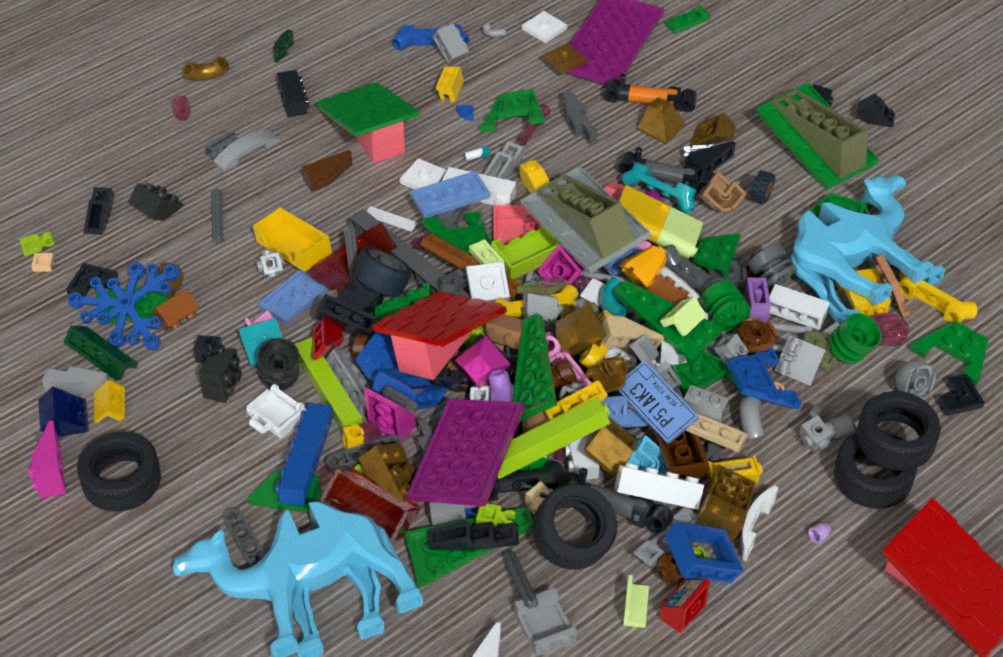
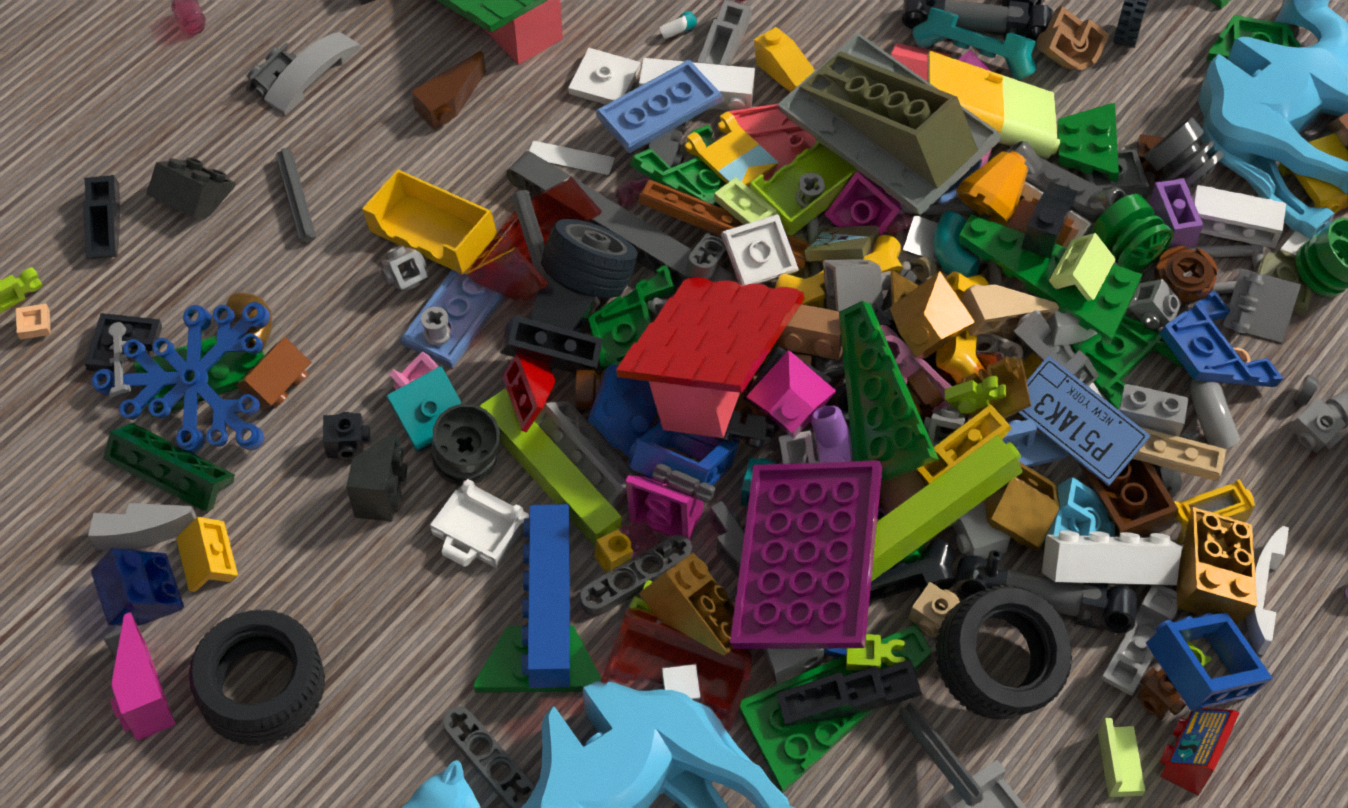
camera: 10 degrees left, 10 degrees up
none -> light grey piece [109,322,131,397]
none -> light grey bush [421,306,451,346]
none -> white tile [662,664,700,701]
none -> yellow flag [684,112,779,186]
none -> light grey bush [795,173,825,209]
none -> lime plate [945,376,1006,414]
none -> black slope [1021,182,1079,259]

